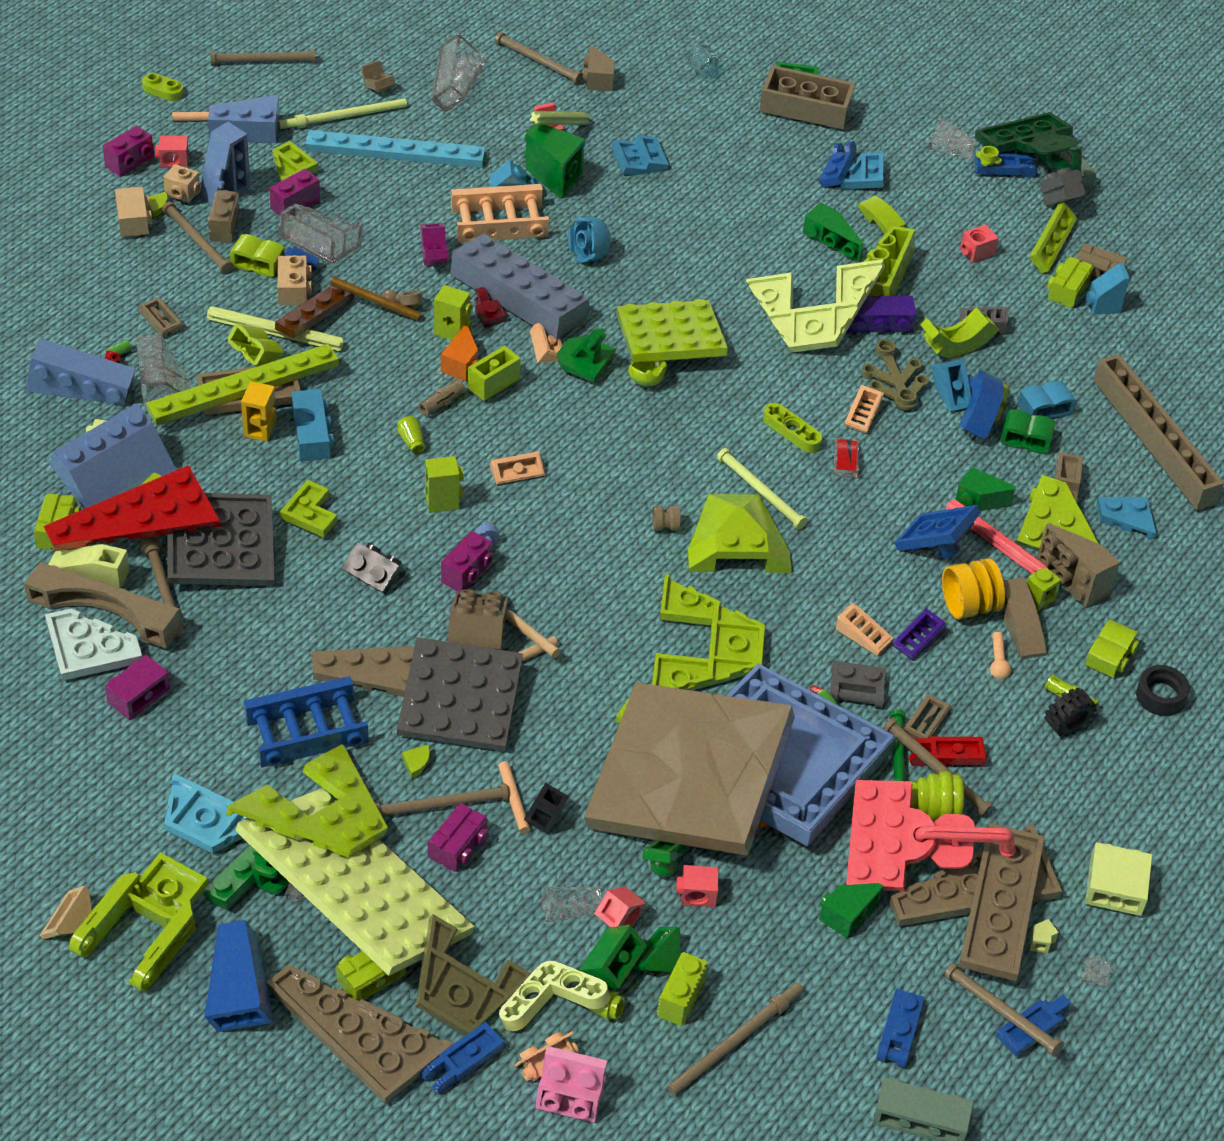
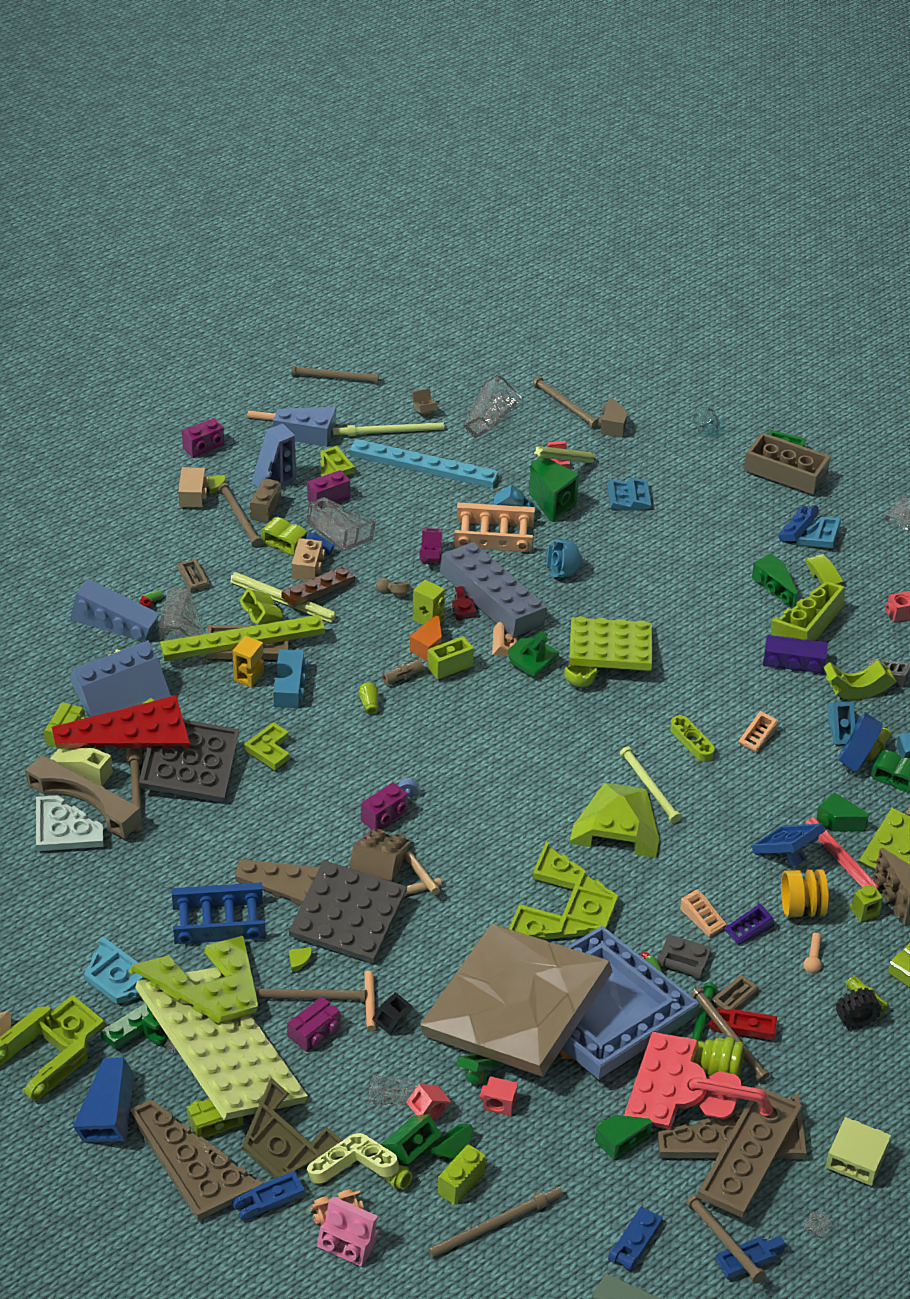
camera: 15 degrees right, 5 degrees down
magenta brick [105,655,170,720] -> none
lime plate [142,73,183,101] -> none
coral brick [155,136,189,168] -> none
tan brick [163,164,201,203] -> none
pearl gold bar [330,276,421,321] -> none
bracket [342,542,407,594] -> none
lime brick [425,456,464,513] -> none
light nougat slope [489,451,545,485] -> none
dark tan wheel [652,506,680,531] -> none
yellowish green wing [746,259,885,353] -> none
slope [833,438,859,478] -> none
olive plant [861,339,929,410] -> none
dark tan slope [1003,577,1047,660] -> none
yellowish green piece [1030,919,1059,953] -> none

